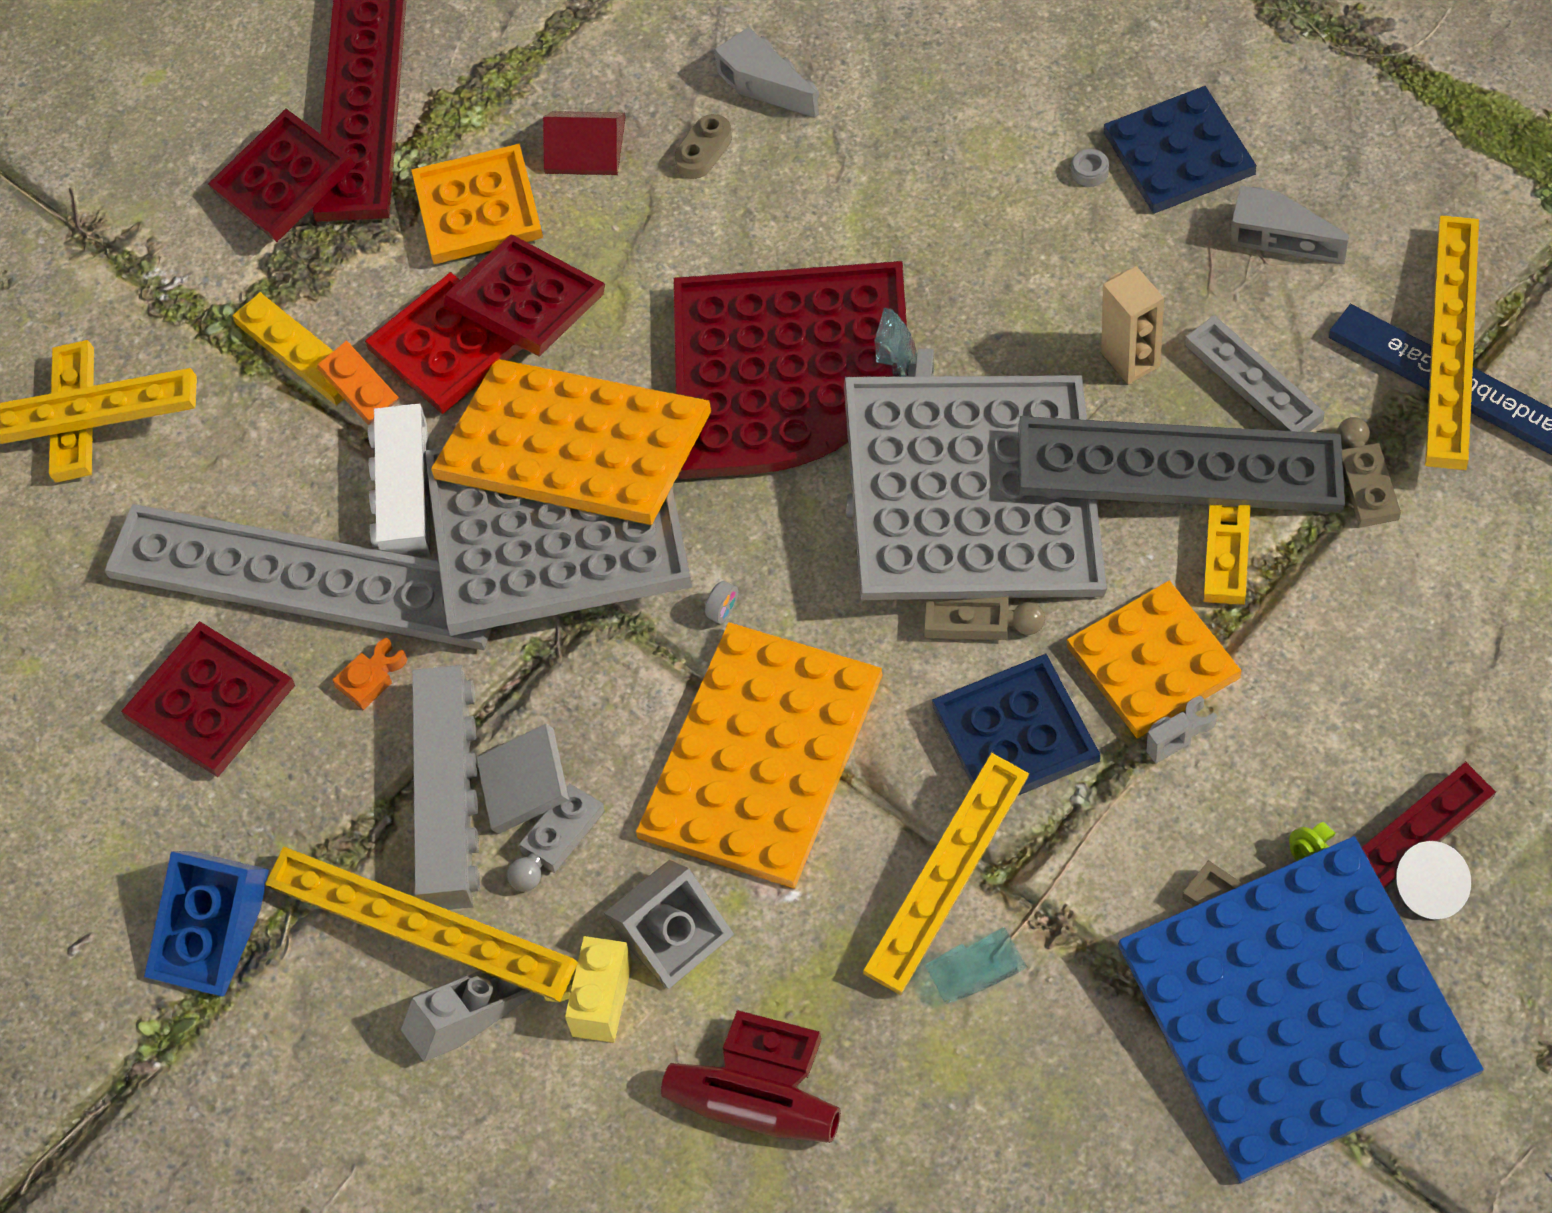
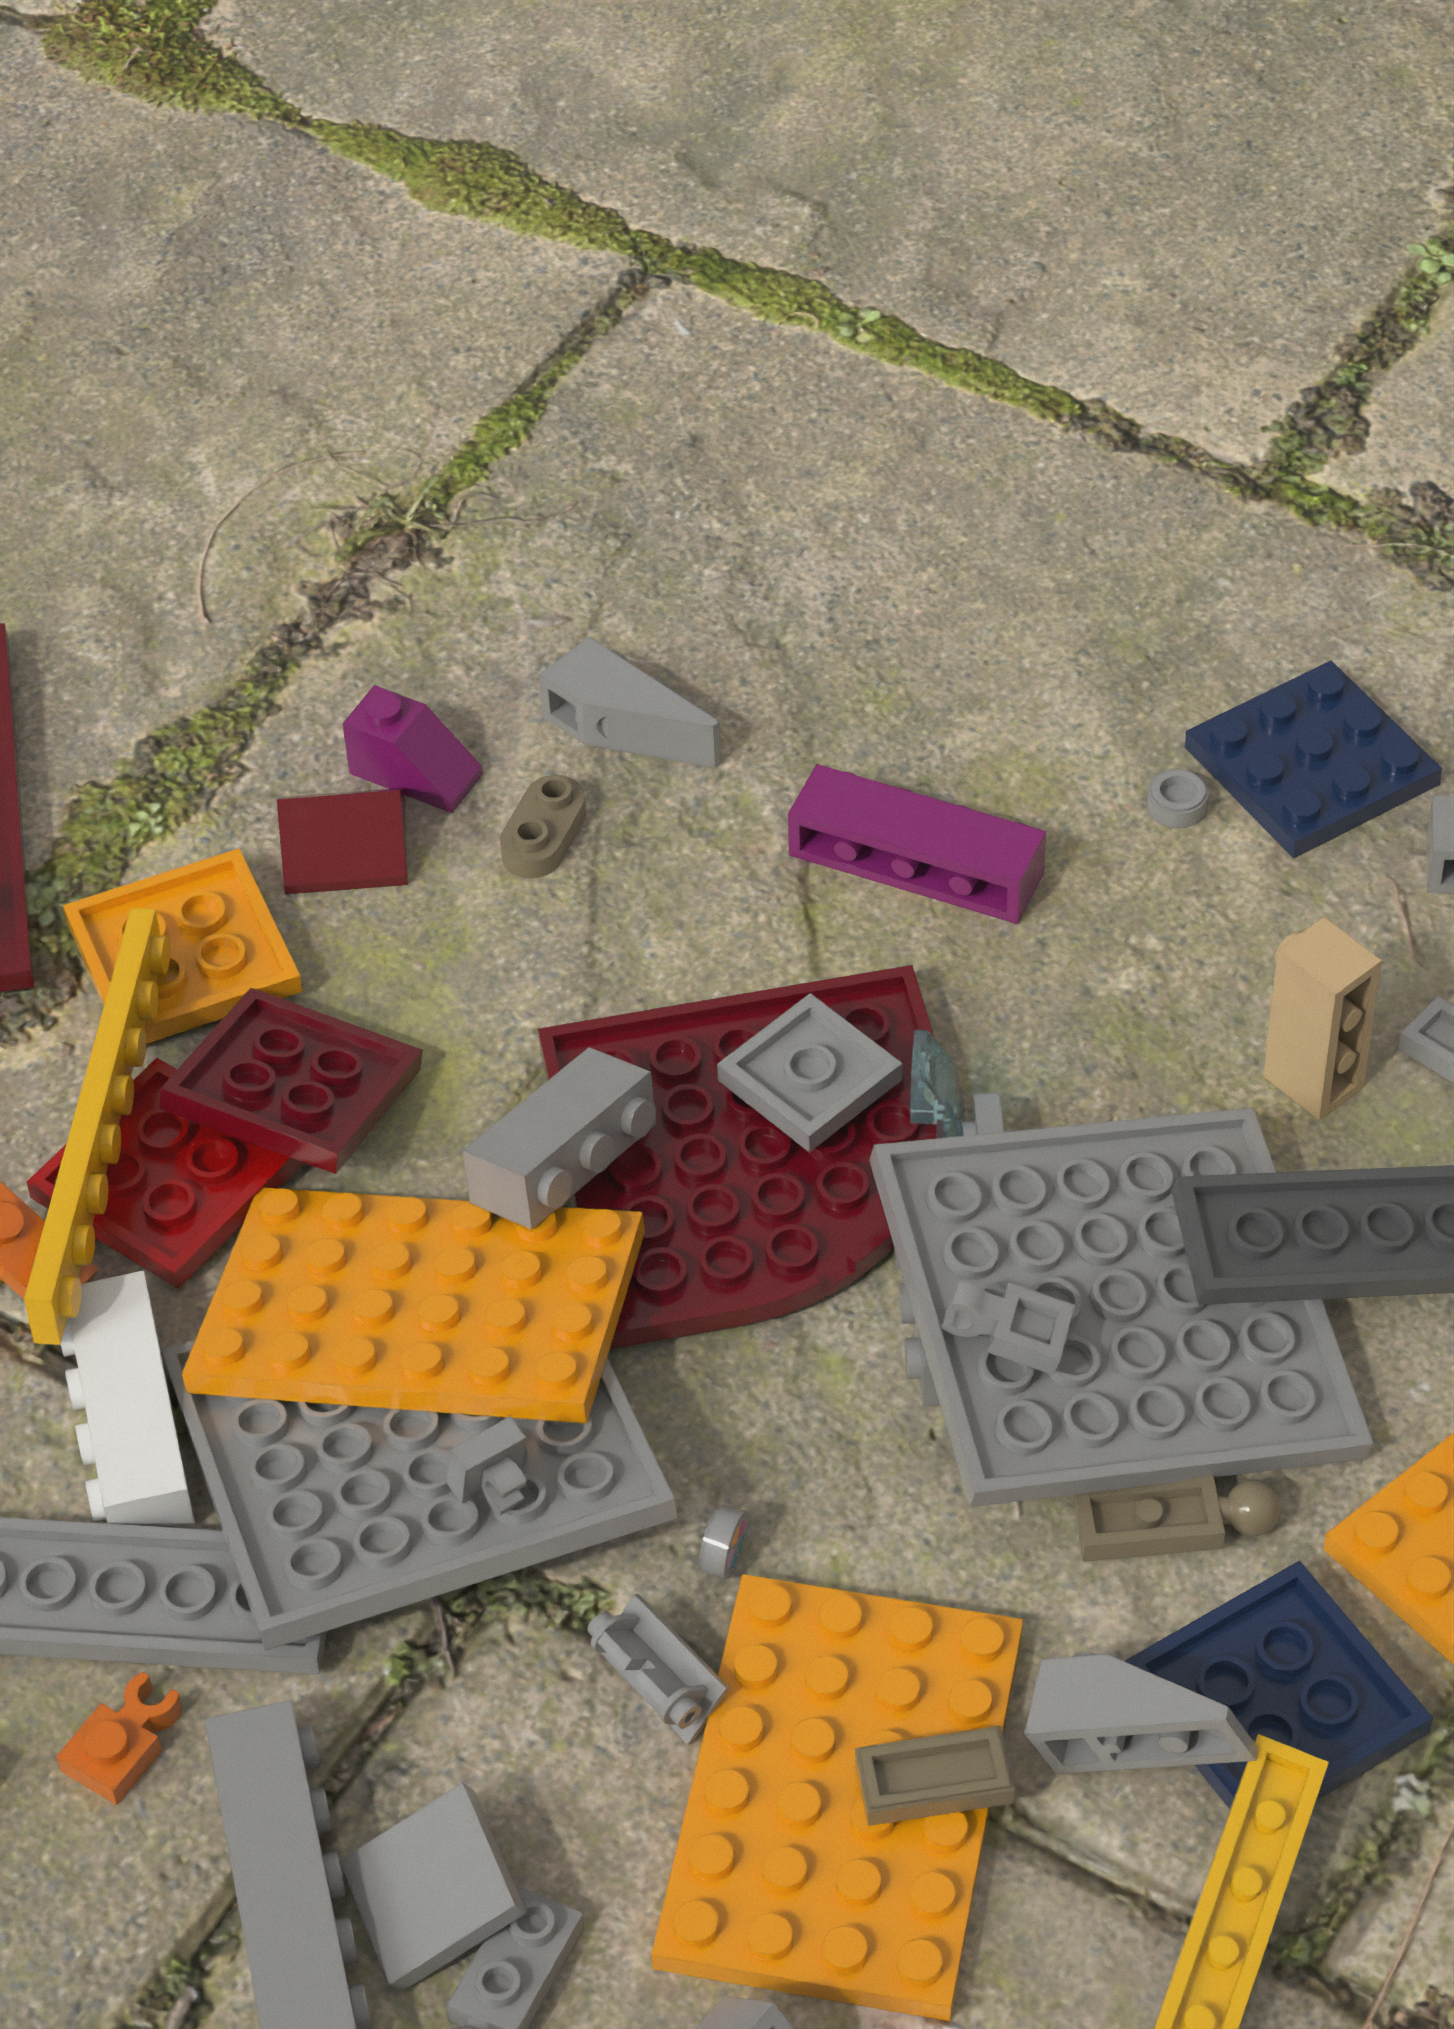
camera: 15 degrees left, 10 degrees down
none -> yellow plate [24,908,170,1345]
none -> magenta slope [342,685,483,813]
none -> light grey tile [446,1416,527,1515]
none -> light grey brick [462,1047,656,1230]
none -> light grey hinge [587,1594,730,1744]
none -> light grey plate [717,993,902,1153]
none -> magenta brick [788,764,1046,924]
none -> dark tan tile [855,1726,1015,1826]
none -> light grey plate [941,1282,1075,1375]
none -> light grey slope [1024,1652,1258,1774]

